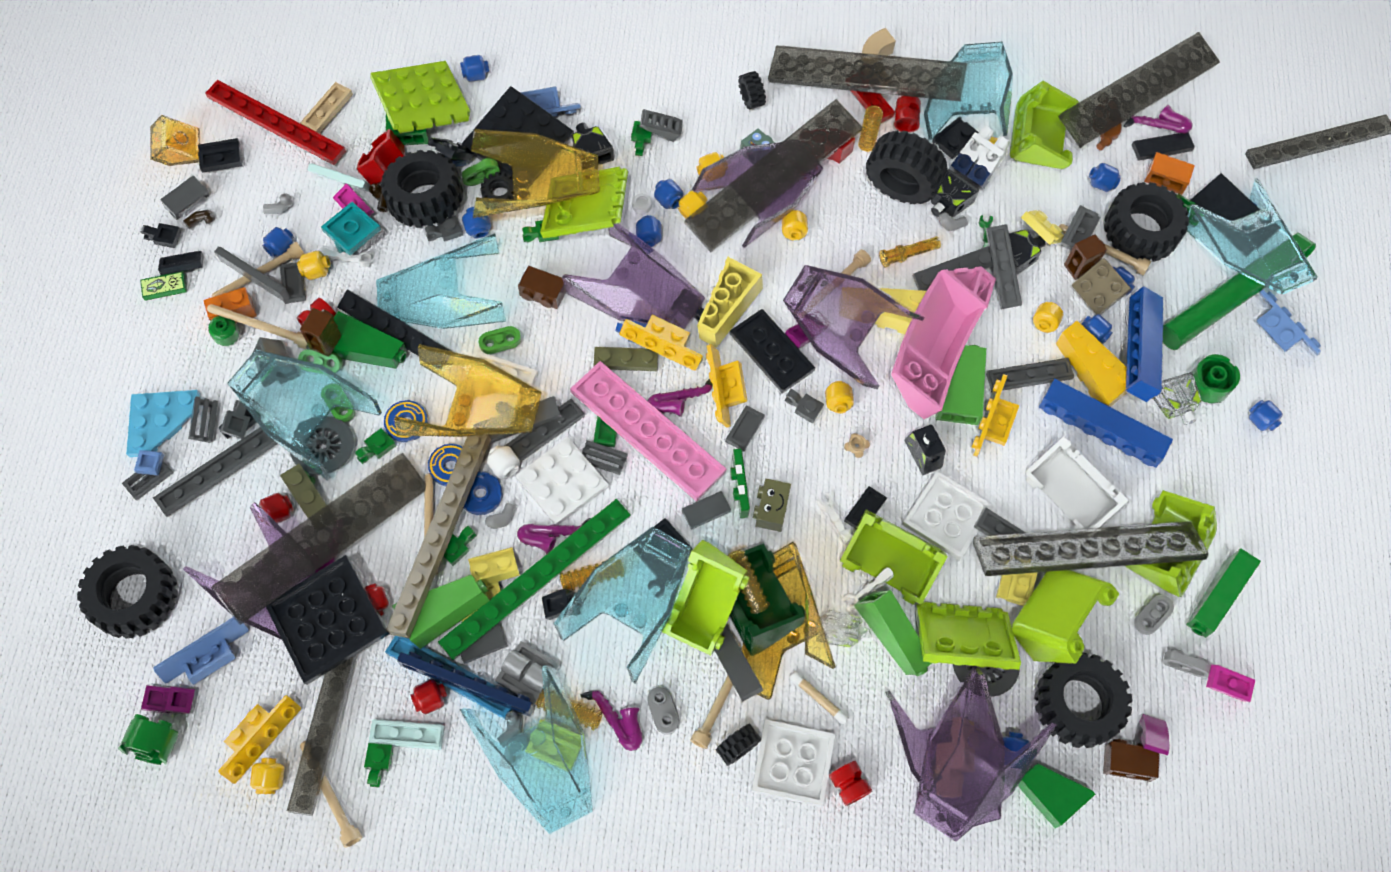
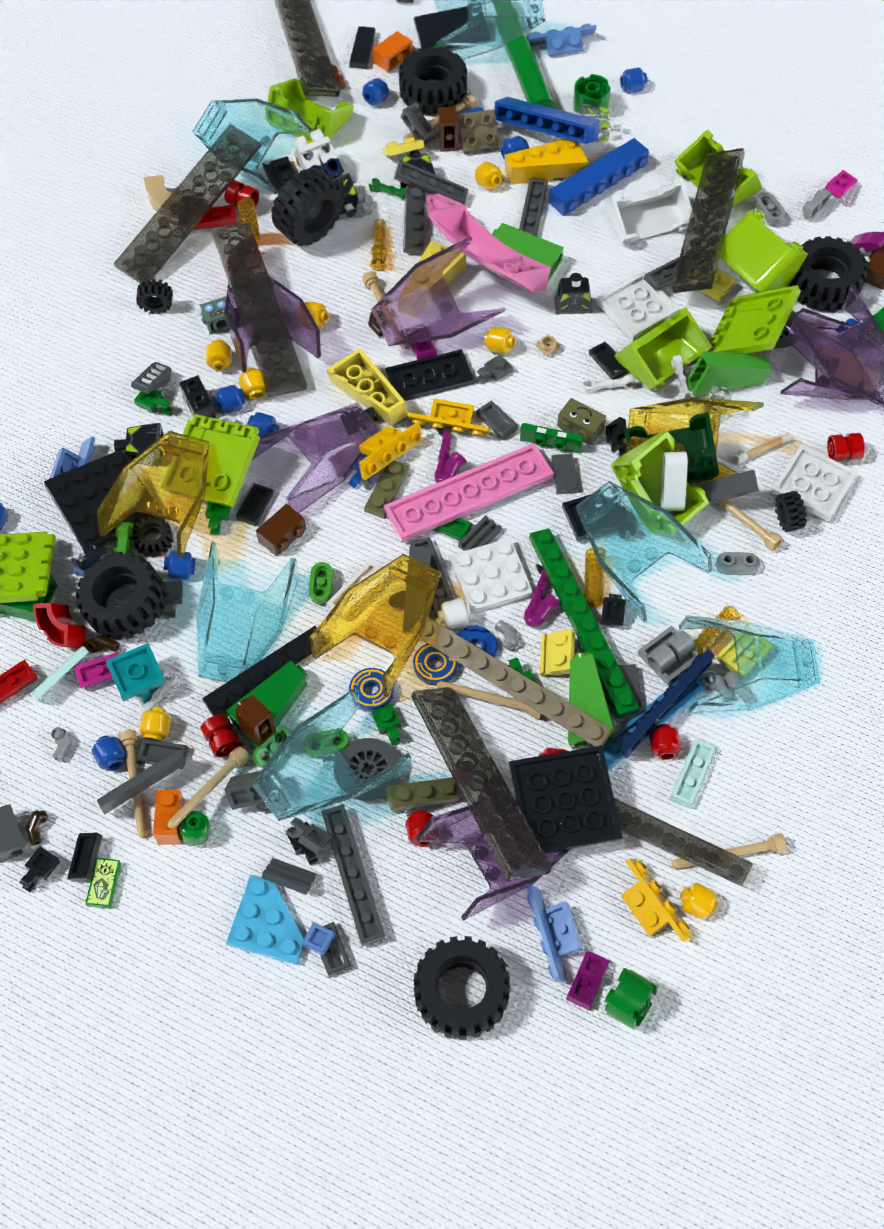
camera: 65 degrees left, 5 degrees down
green plate [364,743,394,788] -> none
magenta piece [580,691,643,751] -> none
yellow bracket [971,374,1020,457] -> none
magenta piece [1124,105,1193,133] -> none
green slope [1186,548,1261,638] -> none
none -> black brick [179,375,216,418]
none -> black tile [236,483,274,527]
none -> black plate [606,417,627,456]
none -> white beam [660,452,688,512]

